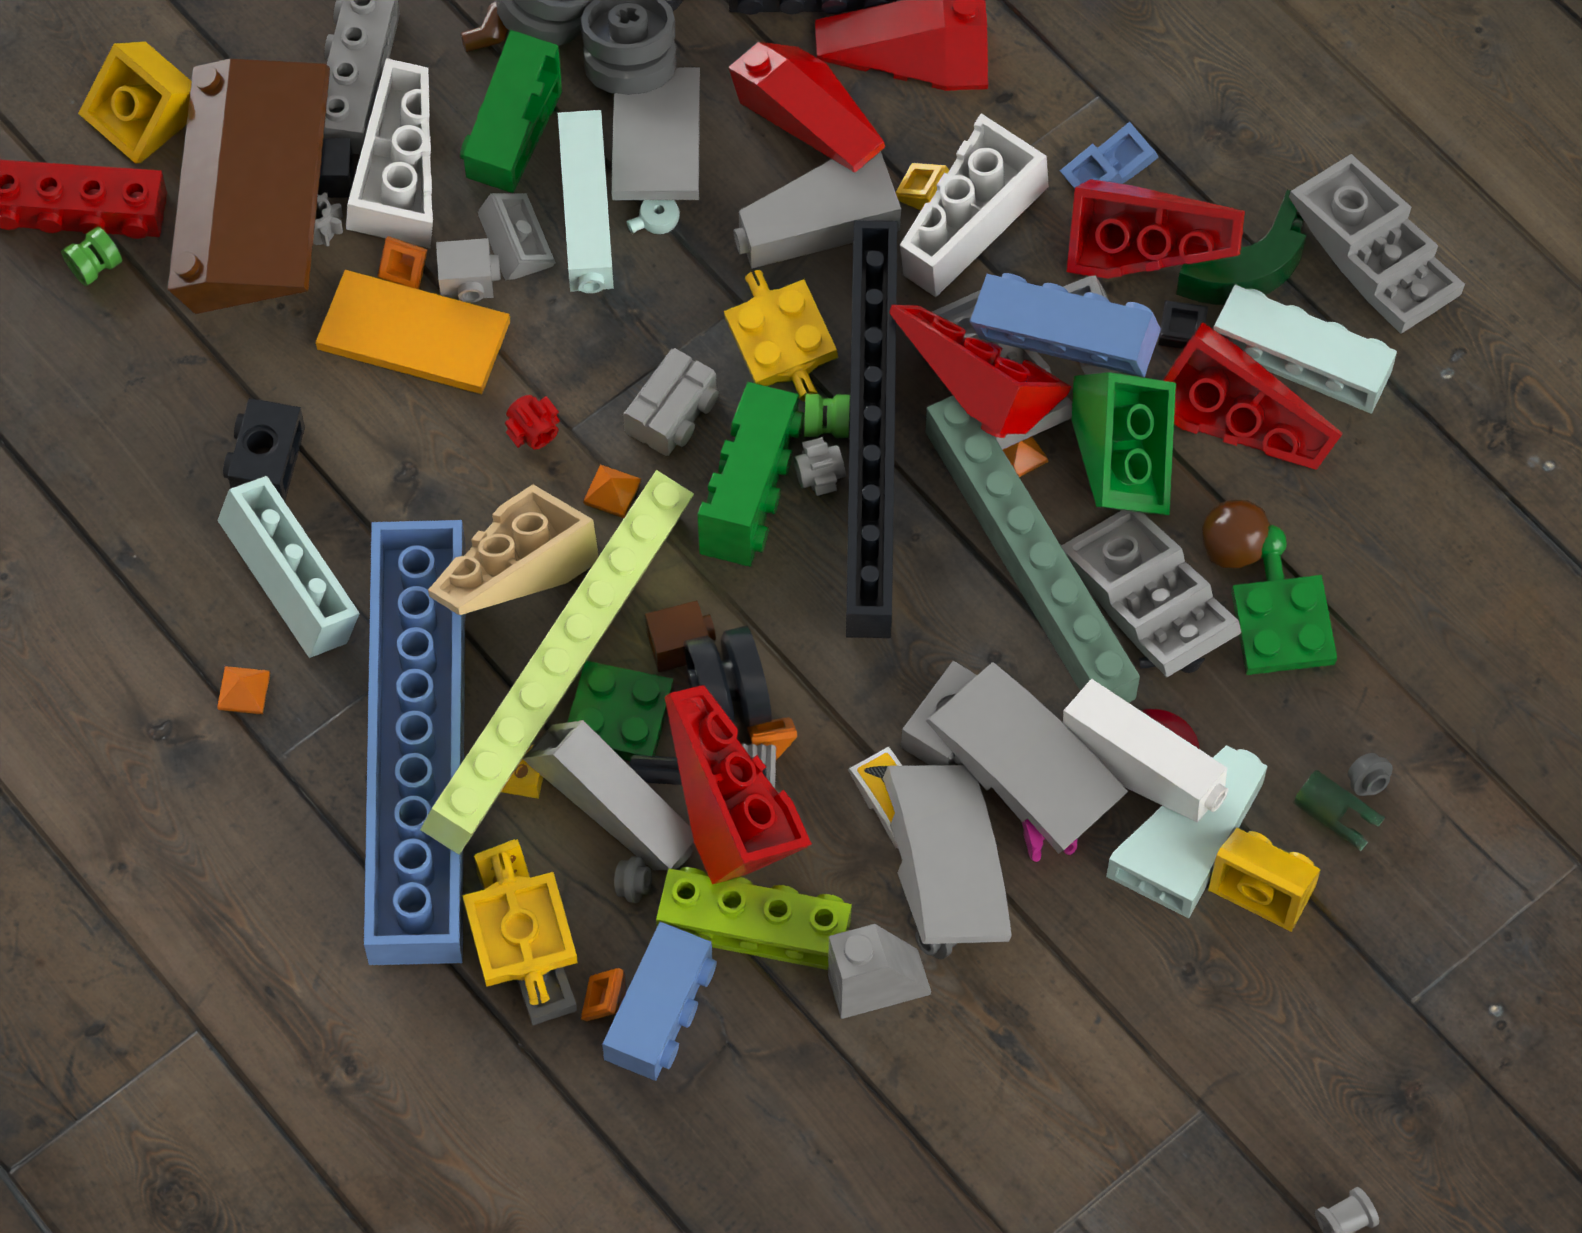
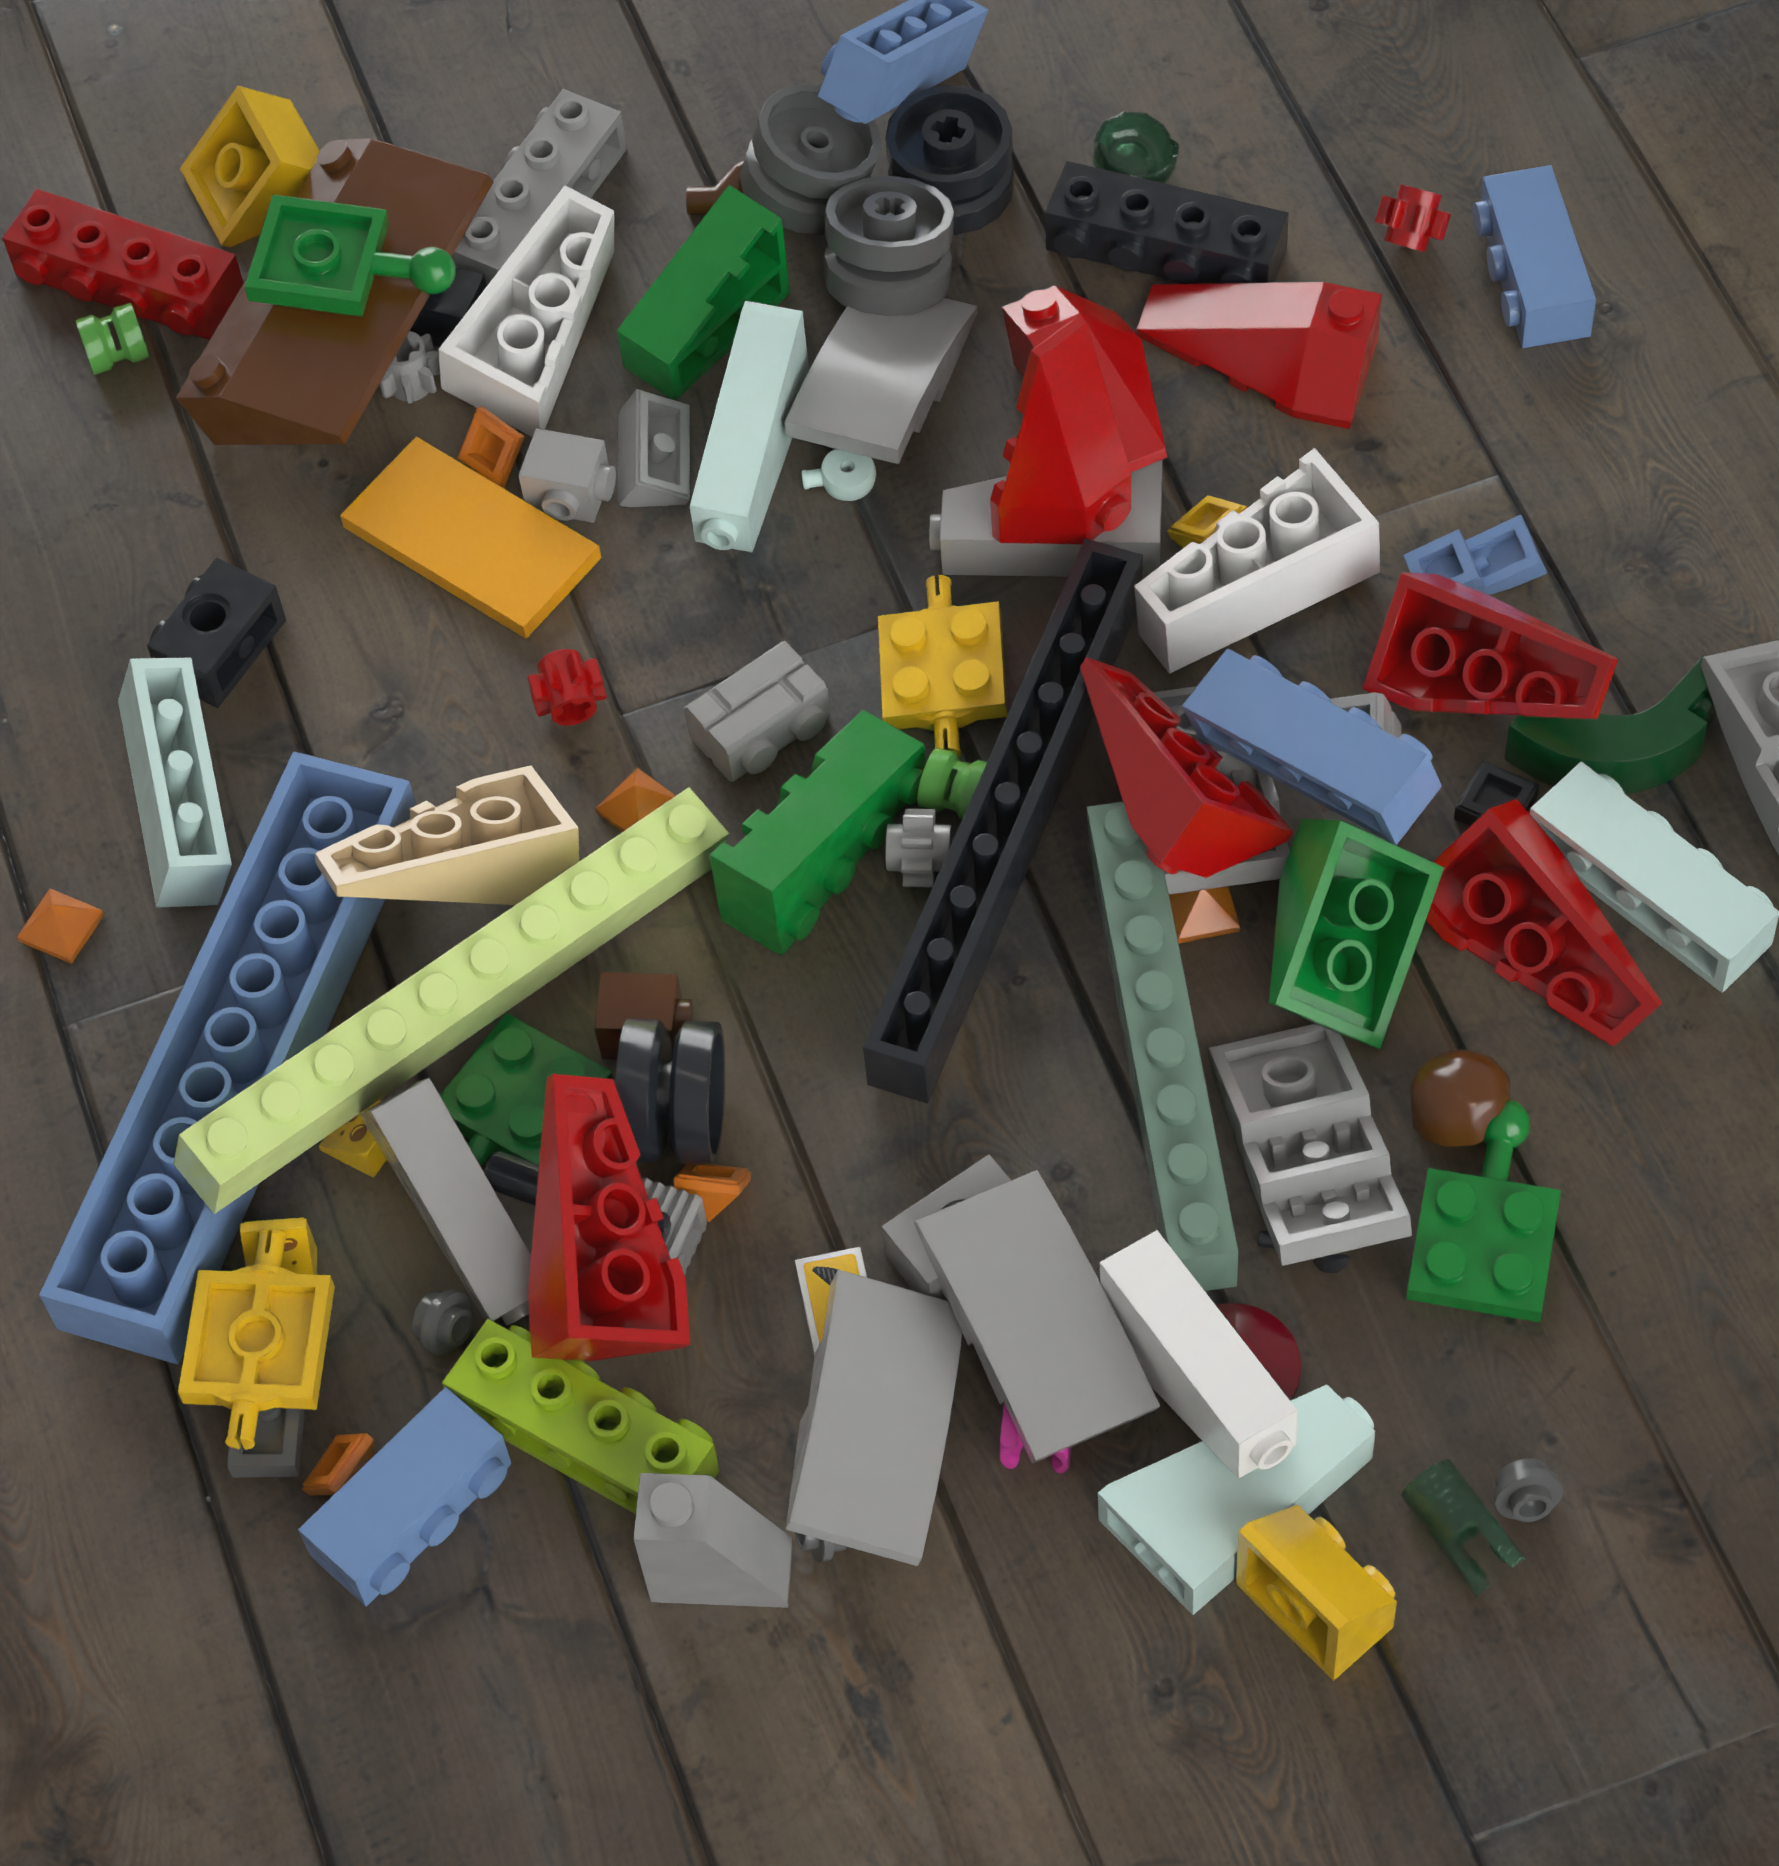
camera: 25 degrees right, 5 degrees down
none -> green plate [244,195,456,317]
none -> red wedge [990,316,1131,545]

